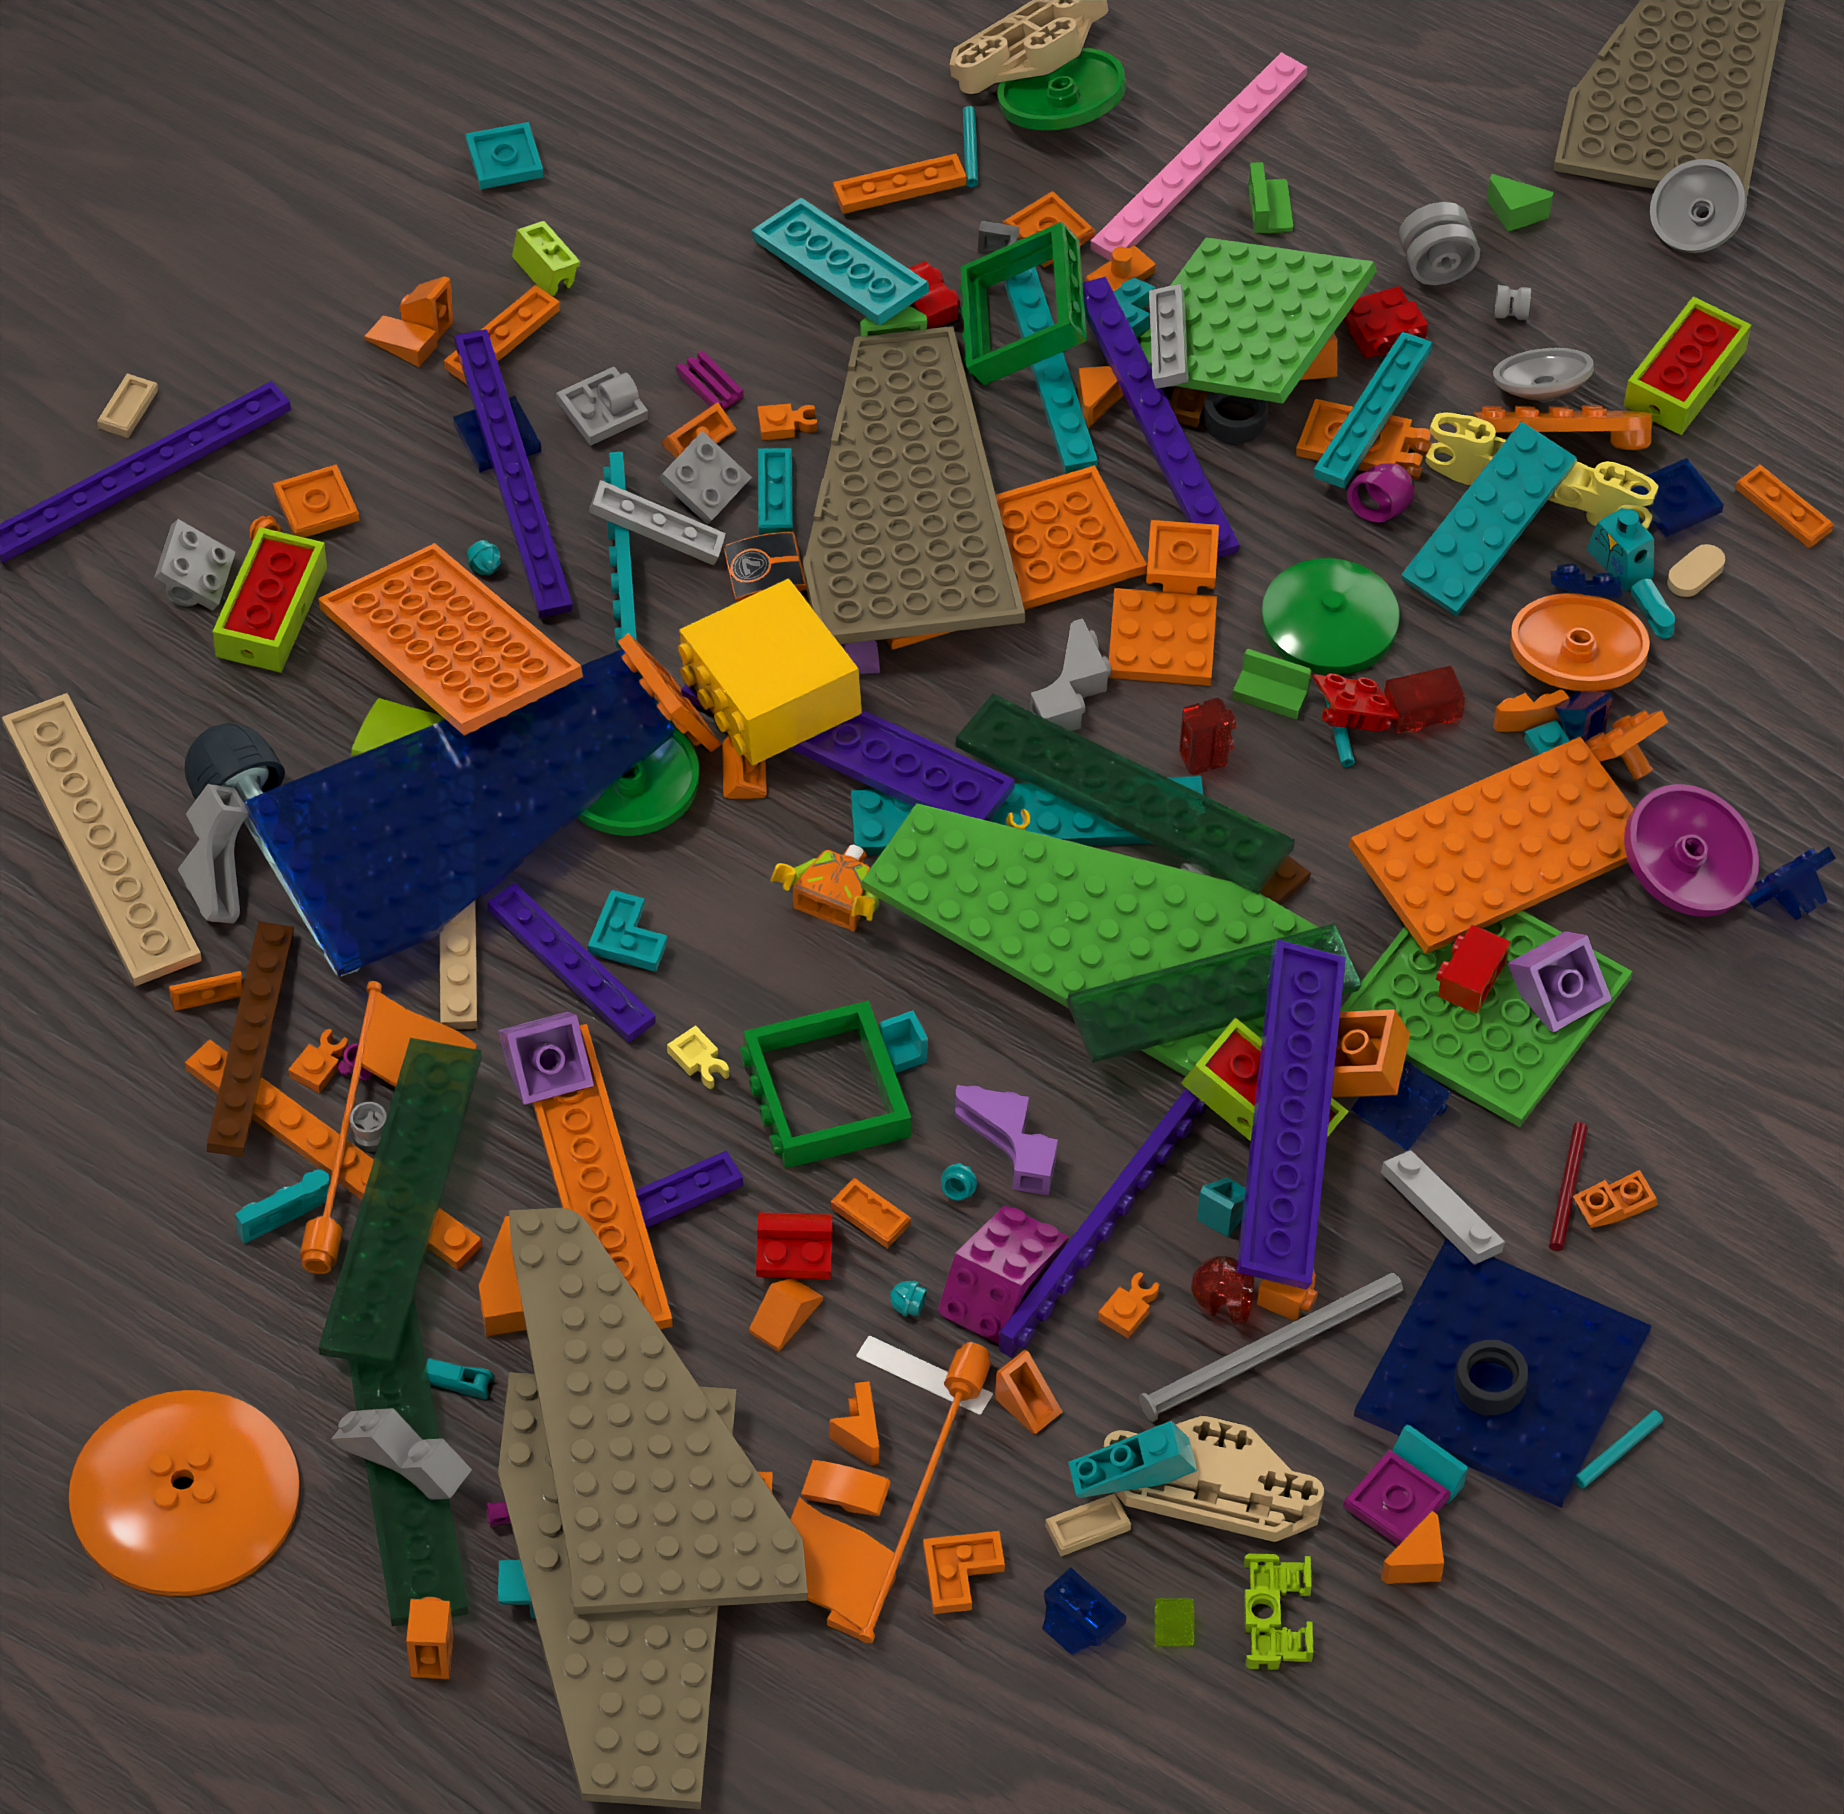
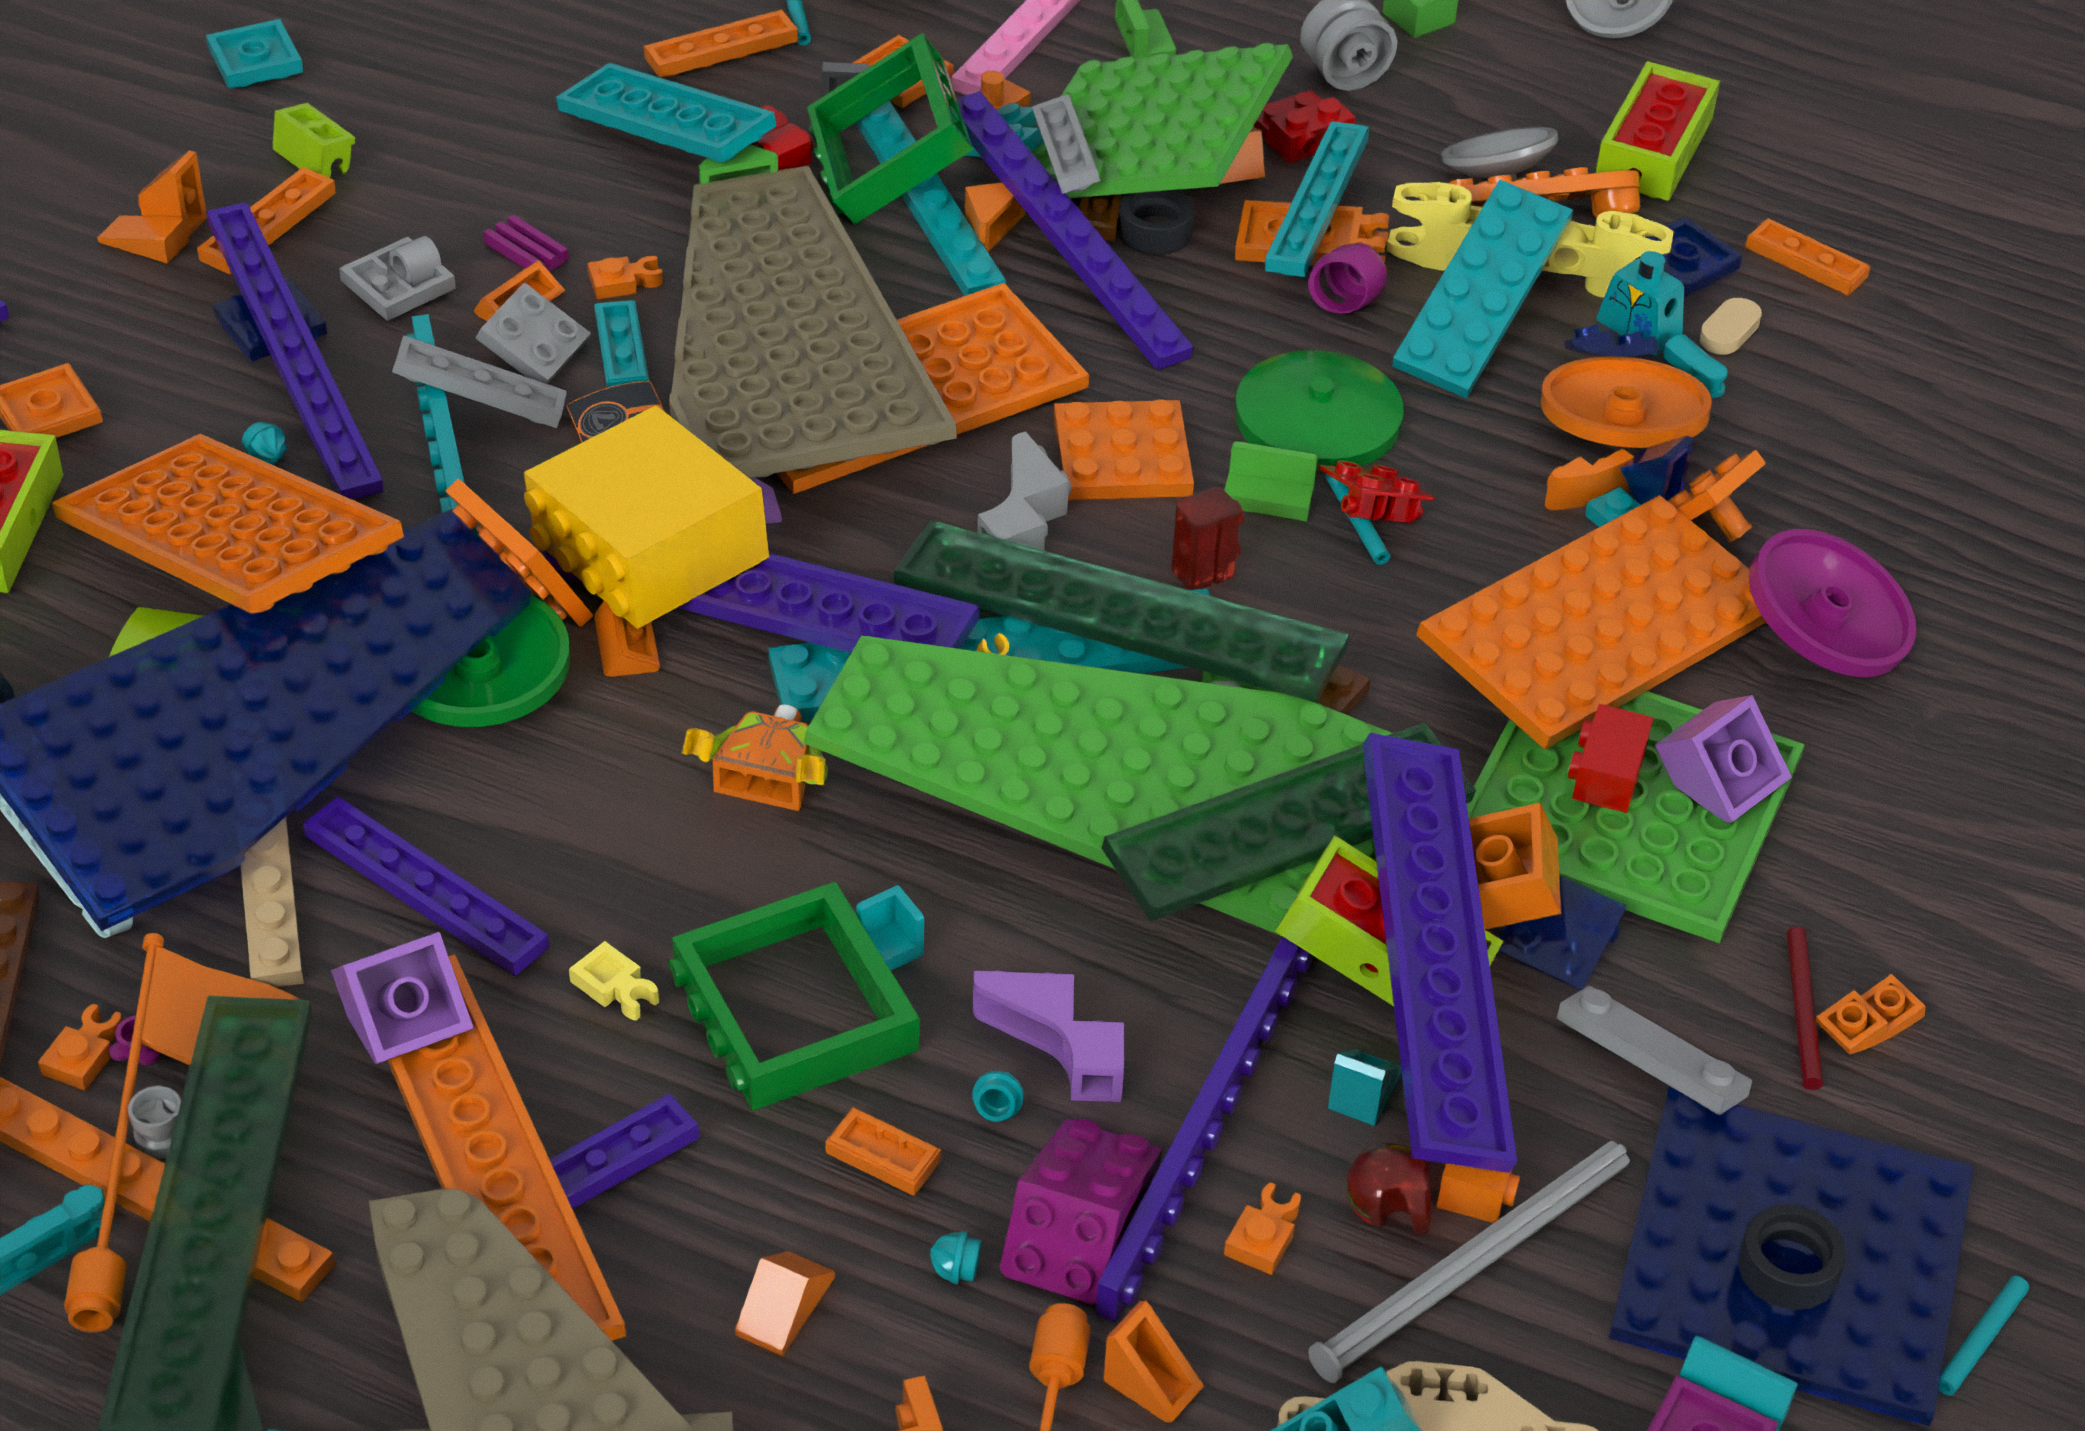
camera: 10 degrees left, 10 degrees down
orange slope [479,1216,526,1337] -> none
teal plate [588,890,668,972] -> none
red brick [756,1212,833,1279] -> none
white sticker [856,1336,993,1415] -> none
orange panel [1146,520,1219,594] -> none
clear red brick [1384,666,1465,733] -> none
light grey wheel [1494,285,1531,321] -> none
clear blue plate [1746,847,1836,920] -> none

